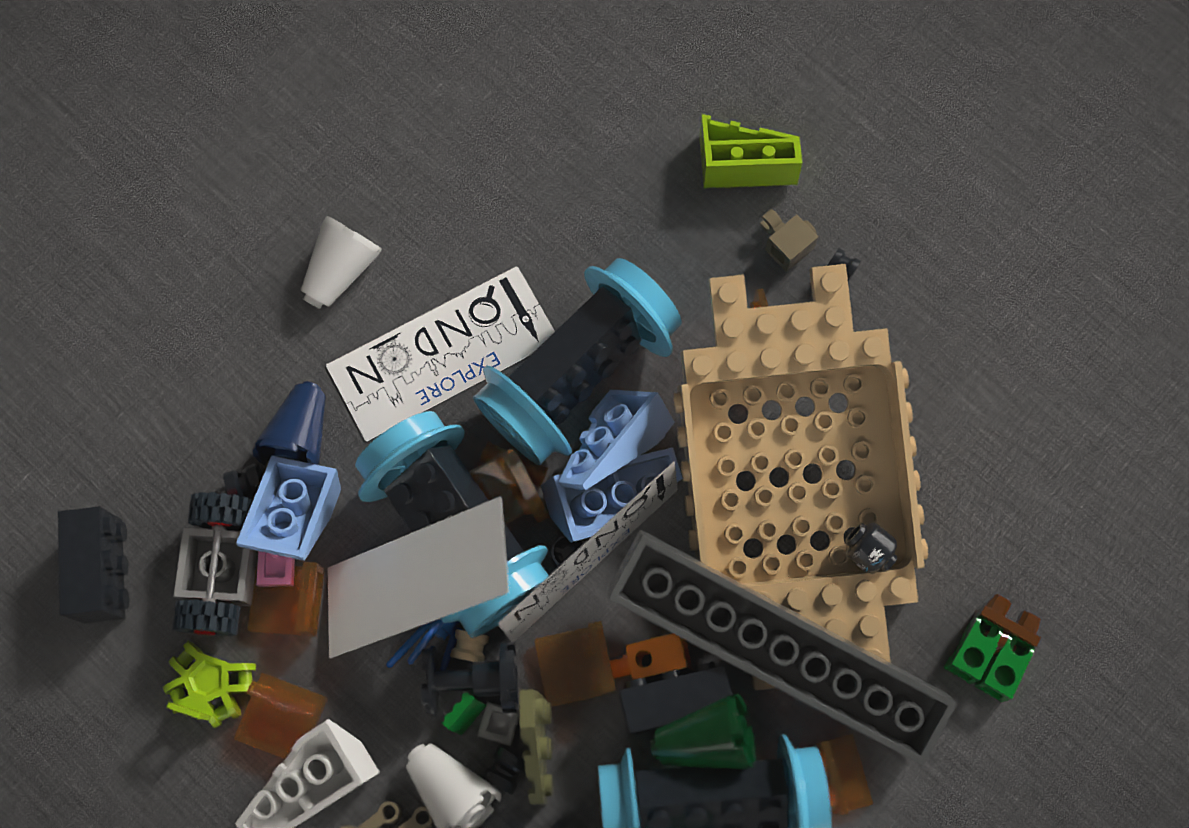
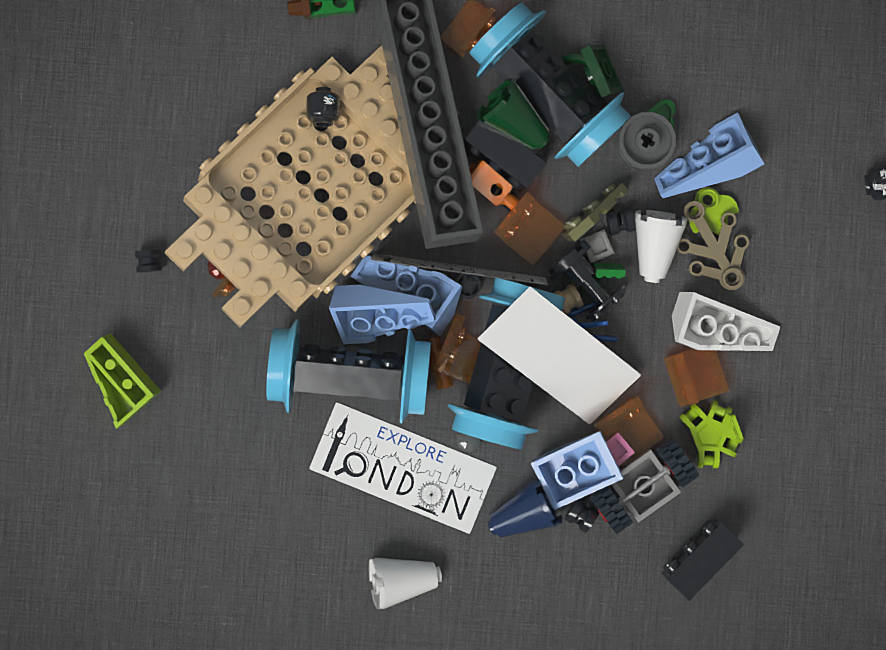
camera: 130 degrees left, 15 degrees up
dark tan brick [760,209,819,272] -> none

